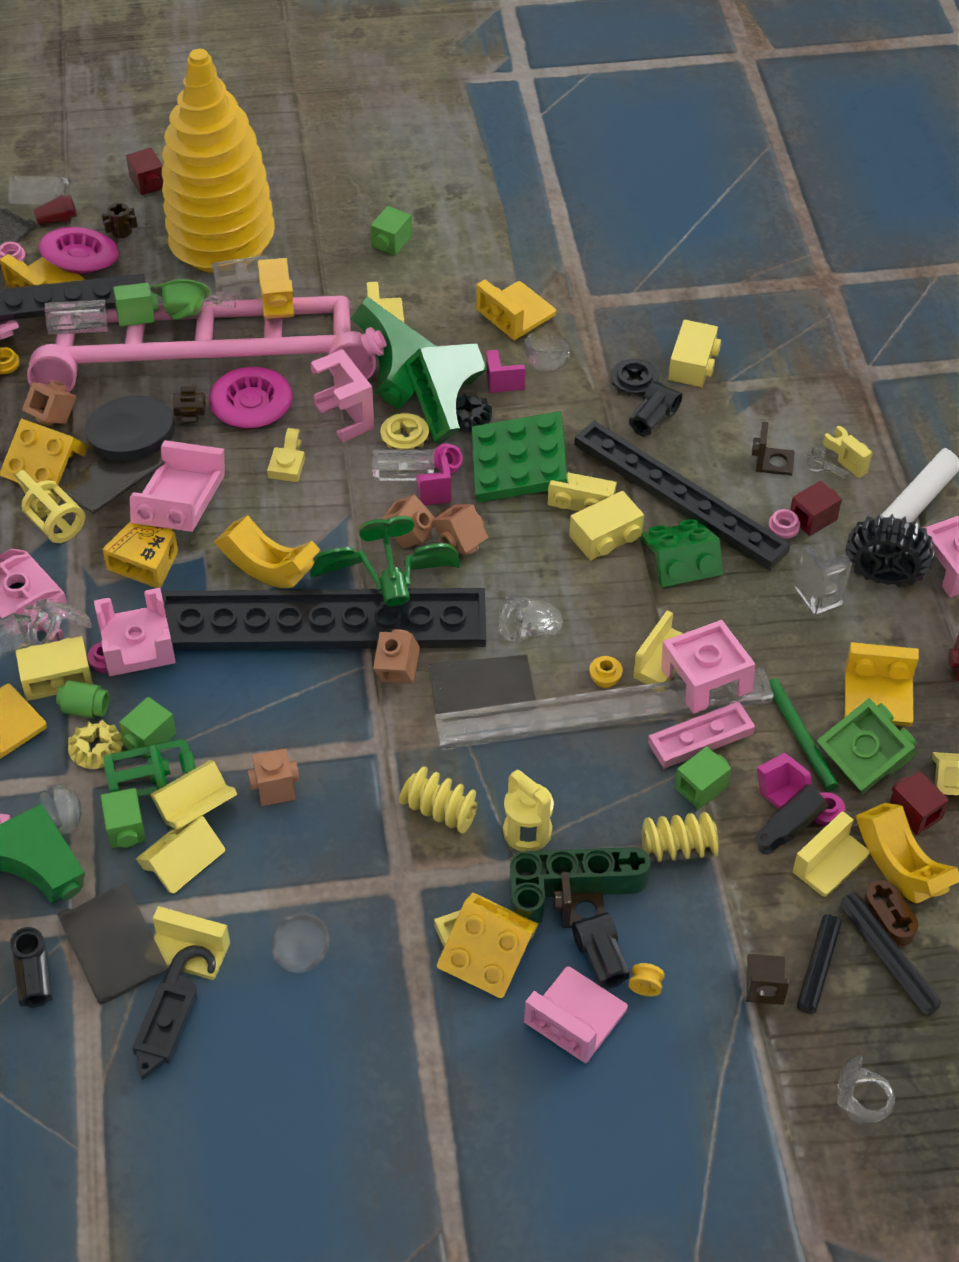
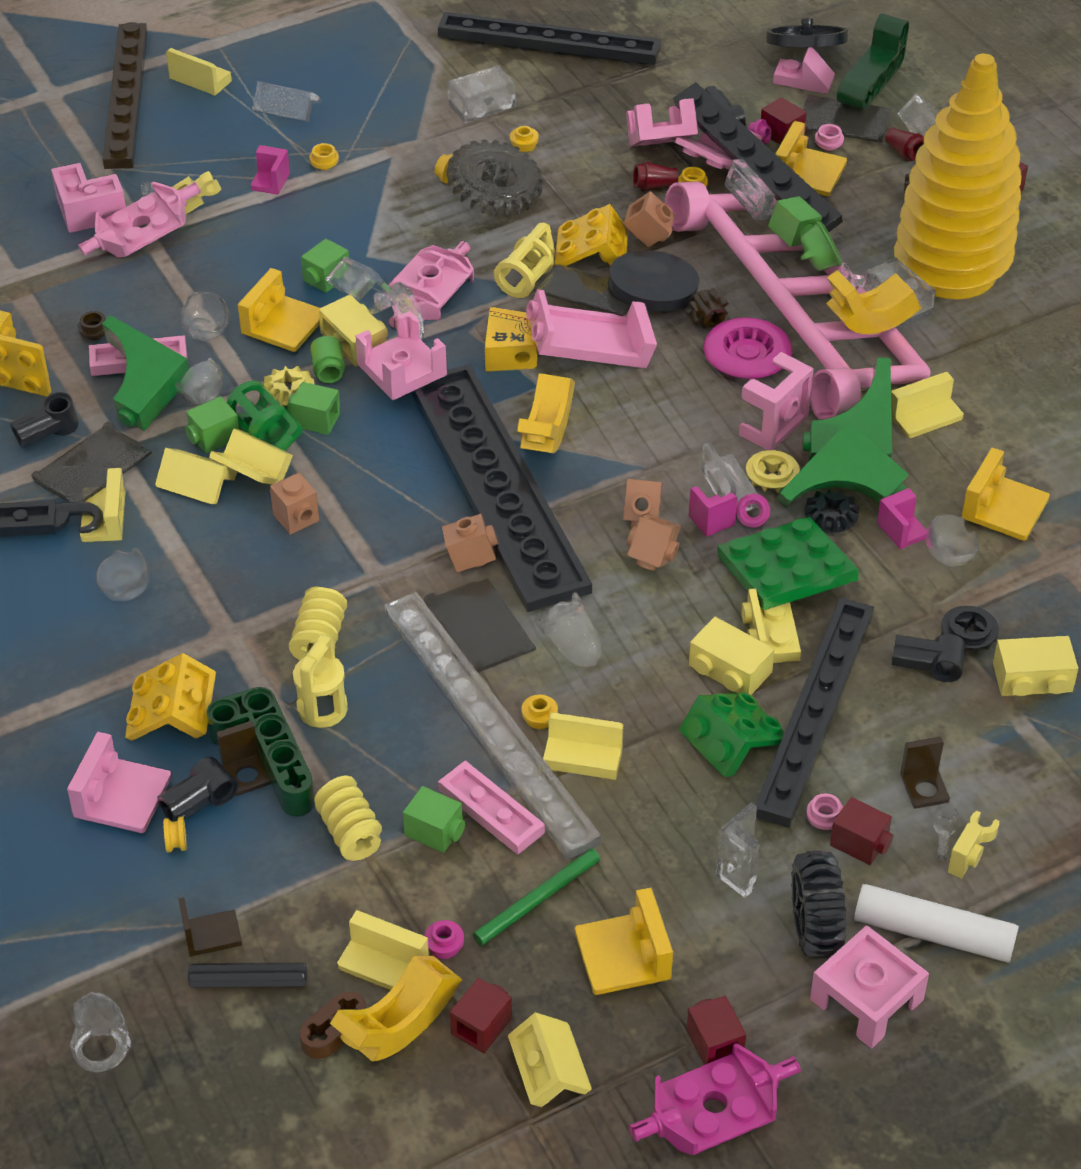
camera: 70 degrees right, 5 degrees down
dark pink wheel [38,227,119,274] -> none
light yellow plate [267,428,305,482] -> none
green plant [310,516,460,606] -> none
bright pink plate [361,327,386,357] -> none
bright green brick [370,206,412,256] -> none
bright pink panel [661,620,755,714] -> none
black piece [755,784,829,854] -> none
dark pink panel [757,753,812,809] -> none
bright green plate [816,698,917,795] -> none
black axle [841,892,941,1015] -> none

